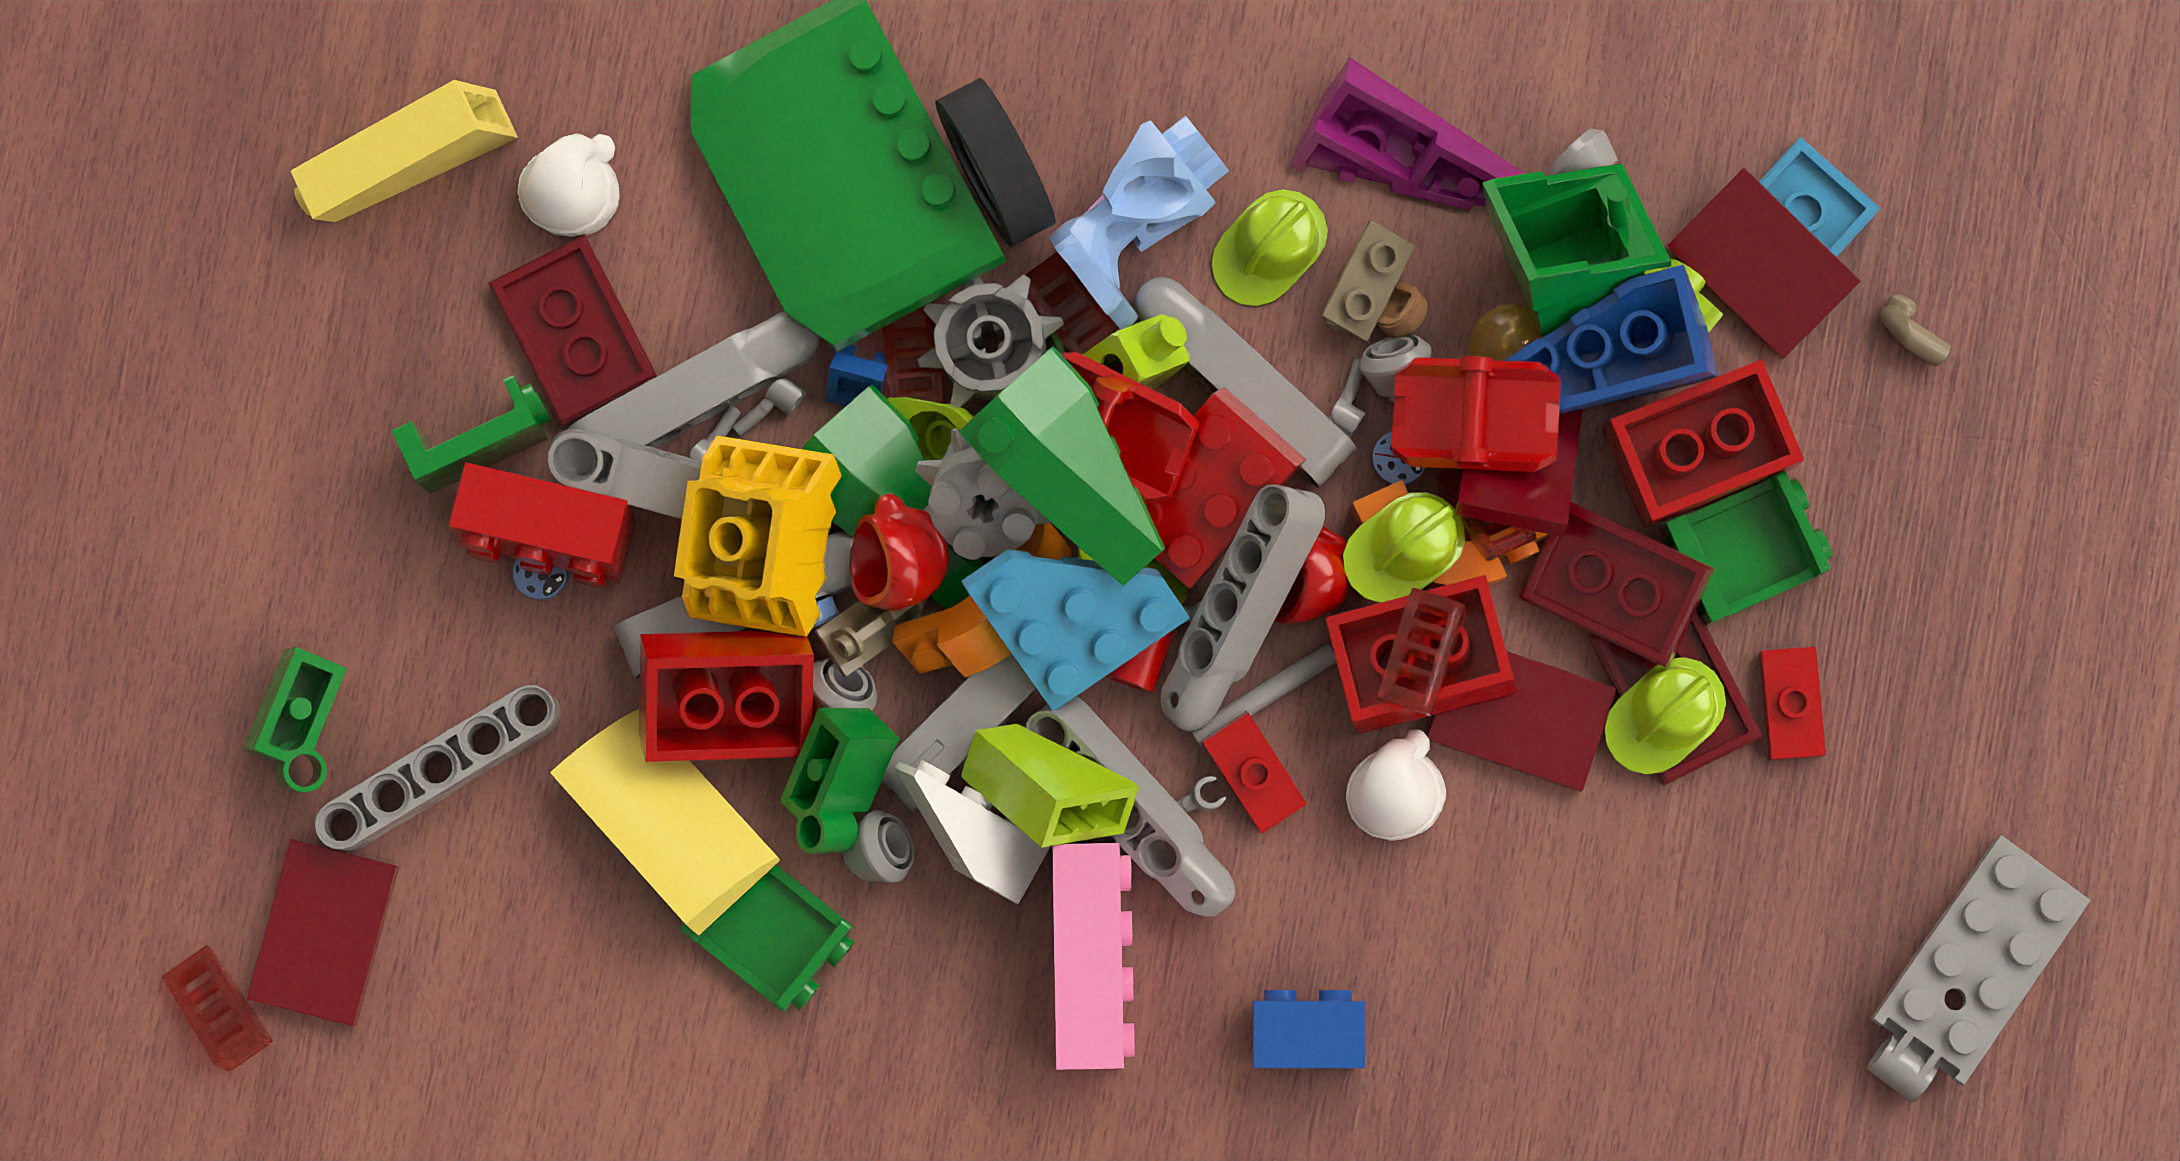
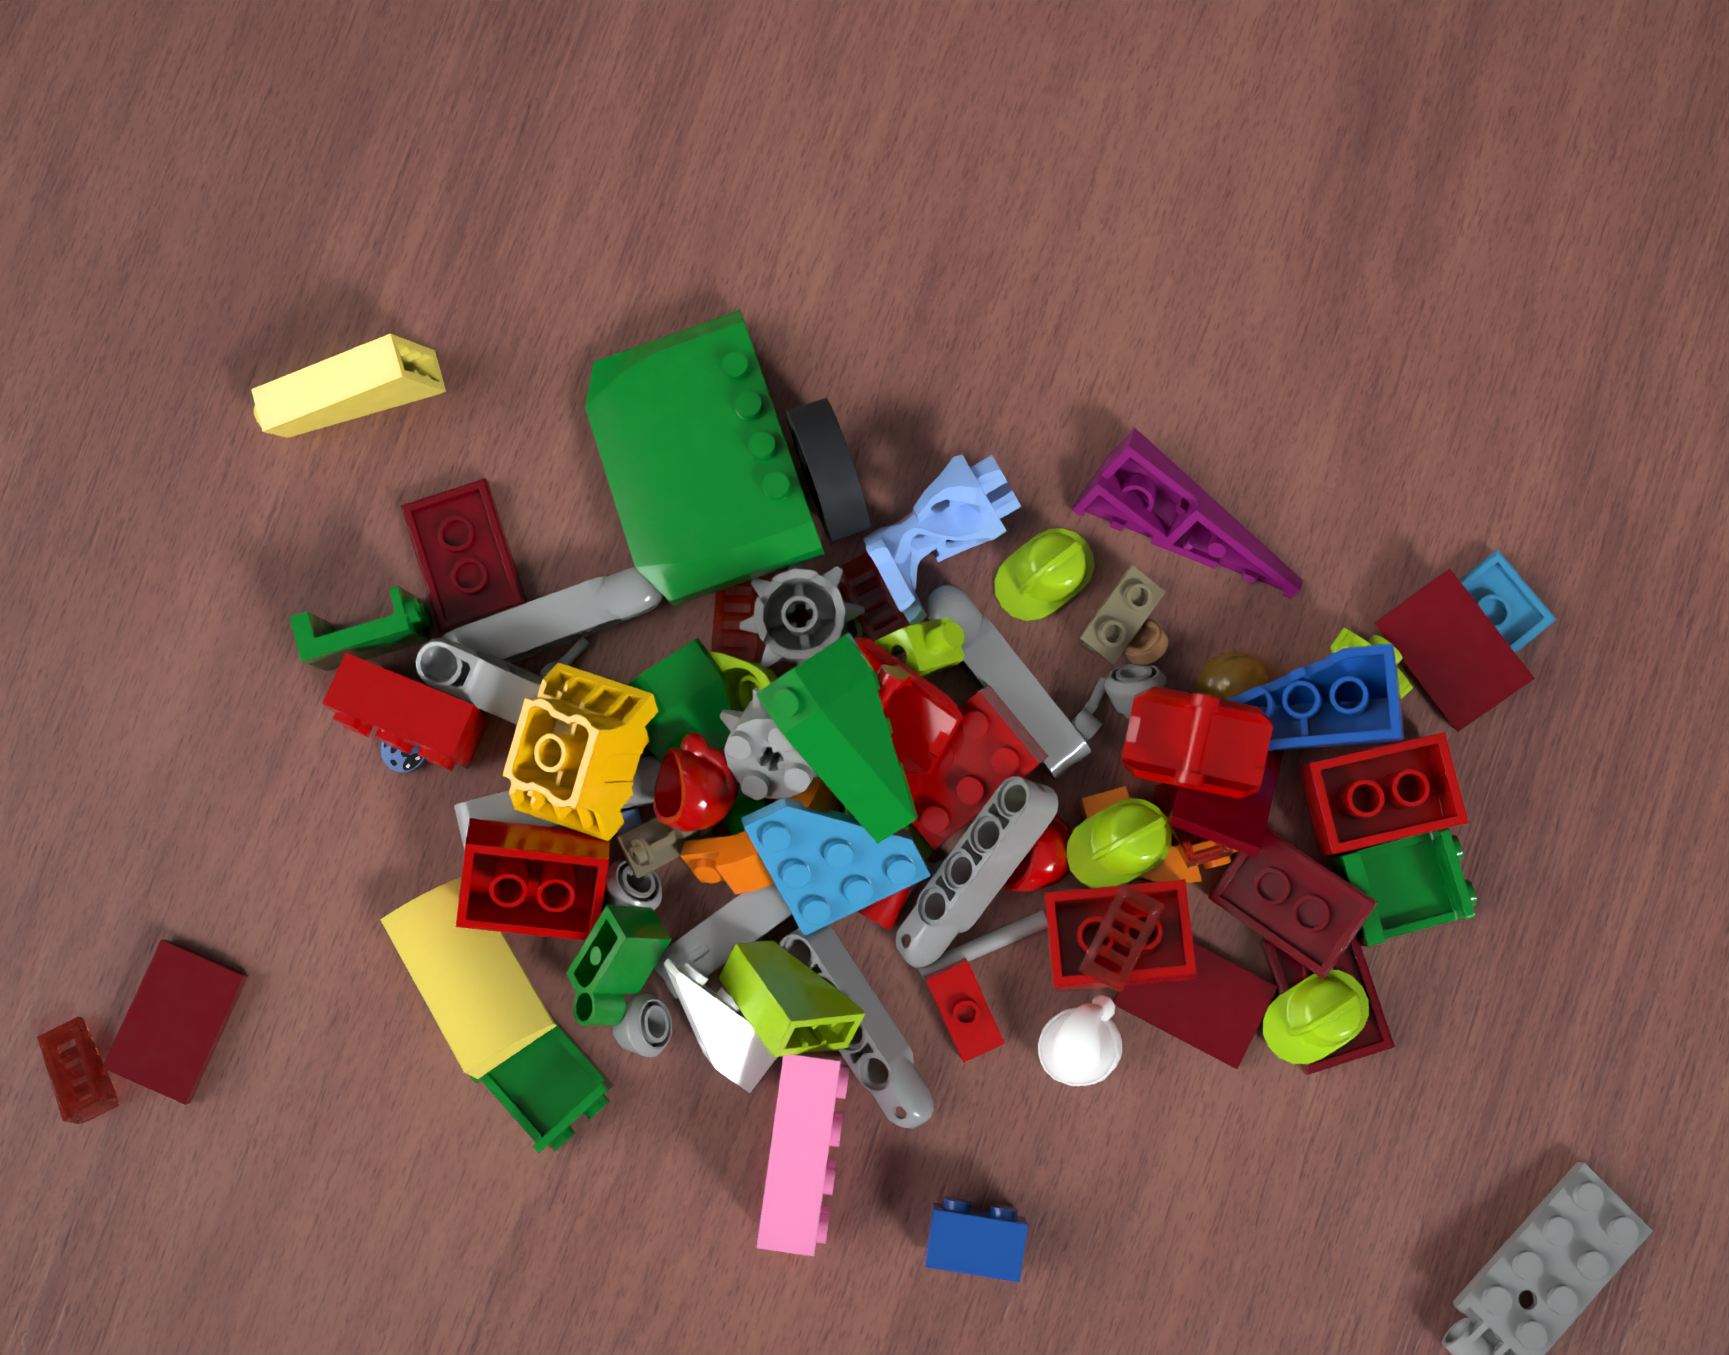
camera: 15 degrees right, 0 degrees up
green hinge [242,647,347,793] -> none
light grey beam [315,685,561,852] -> none
white piece [517,133,620,237] -> none
light grey hand [733,379,806,436] -> none
blue tile [825,344,888,407] -> none
light grey hand [1177,776,1226,813] -> none
medium blue tile [1371,432,1425,486] -> none
green piece [1483,163,1671,337] -> none
light grey cone [1549,129,1619,175] -> none
red plate [1759,647,1826,761] -> none
dark tan arm [1880,294,1951,367] -> none

